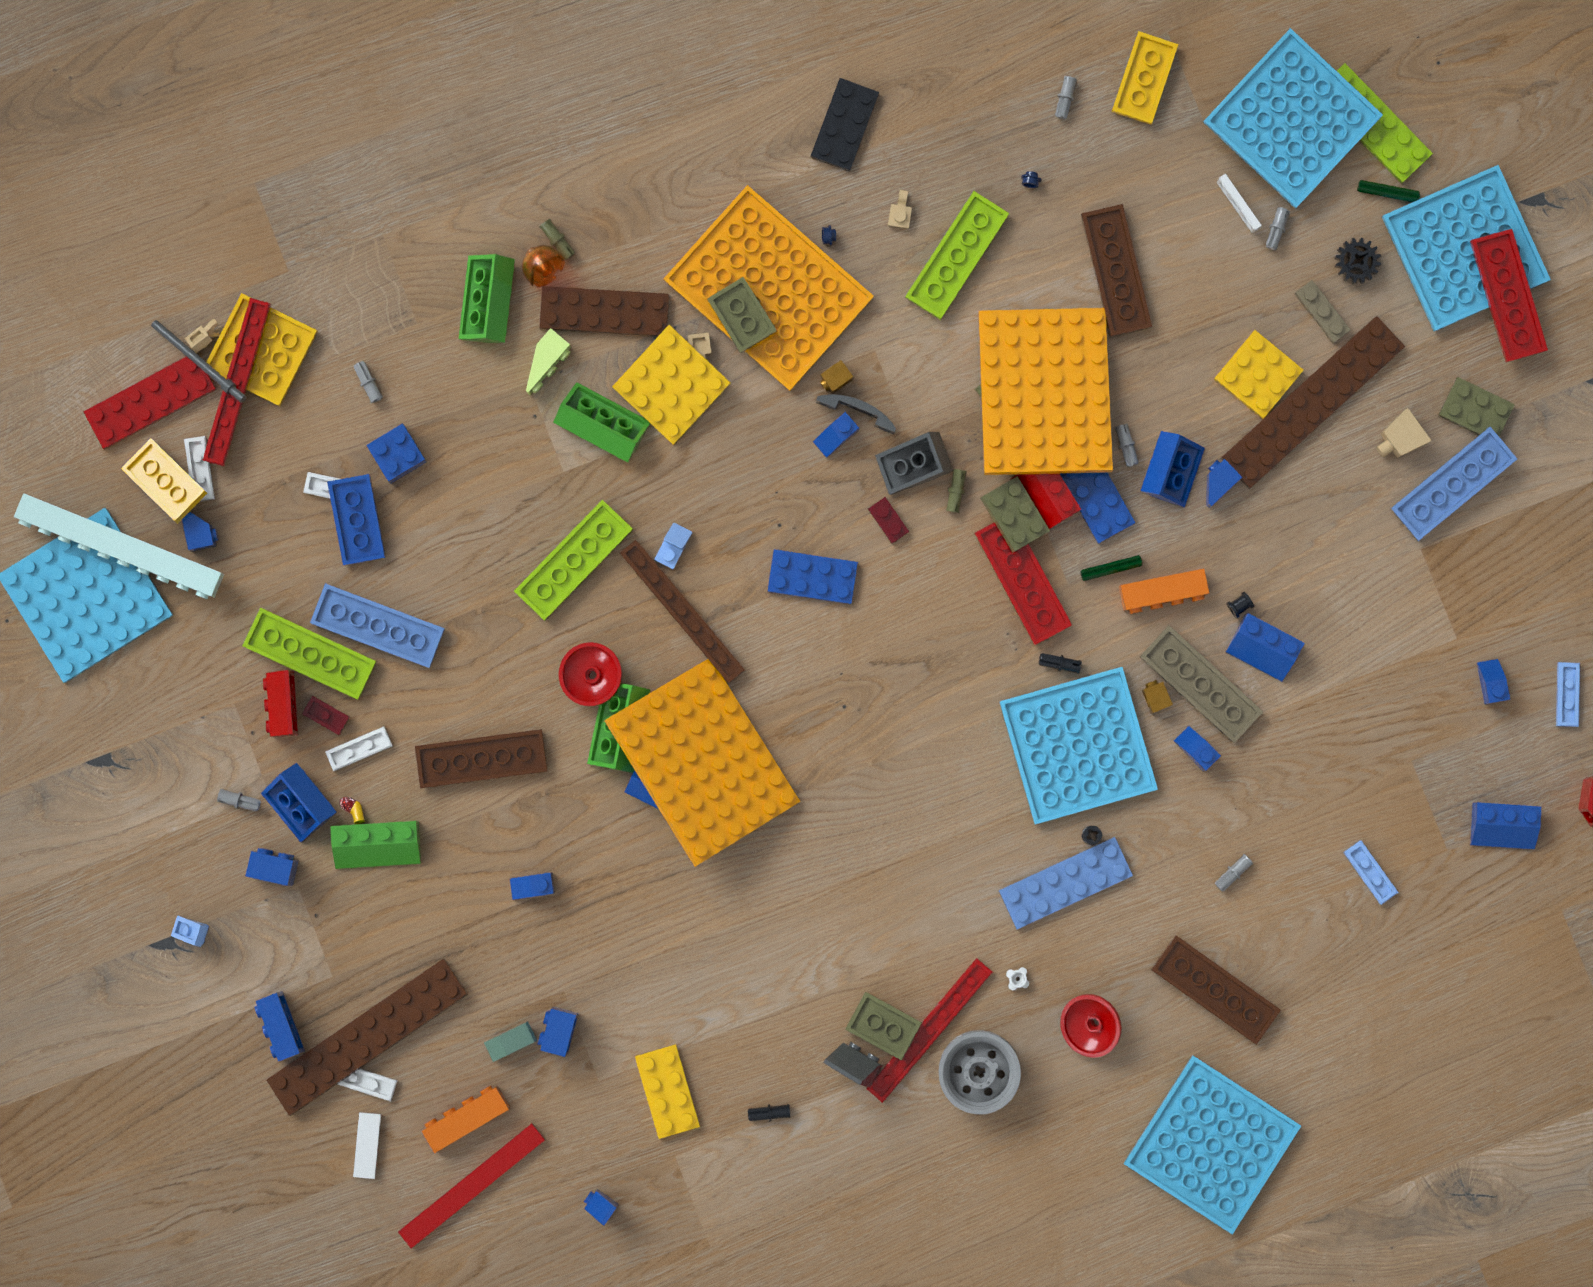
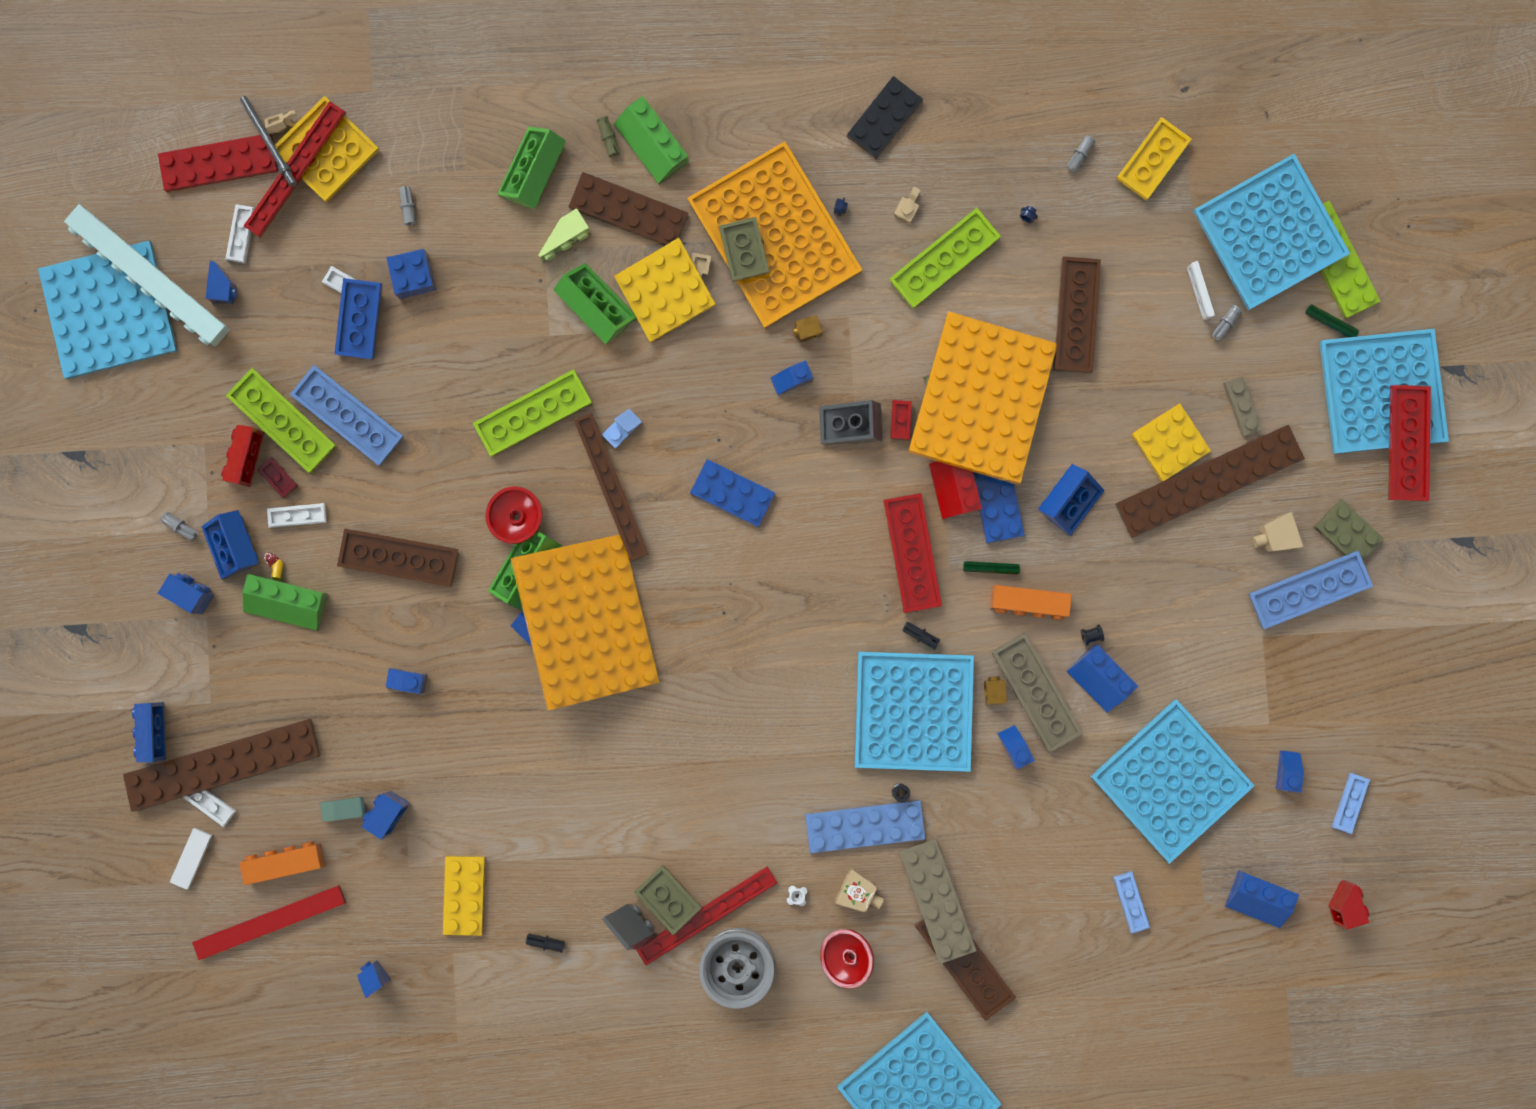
camera: 15 degrees right, 0 degrees up
yellow plate [121,438,207,524] -> none
light blue slope [171,916,209,947] -> none
clear orange cylinder [522,245,565,287] -> none
dark grey slope [816,394,896,435] -> none
dark red plate [868,497,909,544] -> none
olive pin [946,469,967,513] -> none
olive plate [980,476,1050,553] -> none
light grey axle [1115,424,1138,467] -> none
blue slope [1206,459,1242,508] -> none
light grey axle [1215,854,1253,891] -> none
black gear [1334,238,1381,284] -> none
none -> bright green slope [614,96,689,184]
none -> tan torso [835,867,884,912]
none -> red plate [890,400,912,440]
none -> dark tan plate [899,839,976,964]
none -> medium azure plate [1090,699,1255,864]

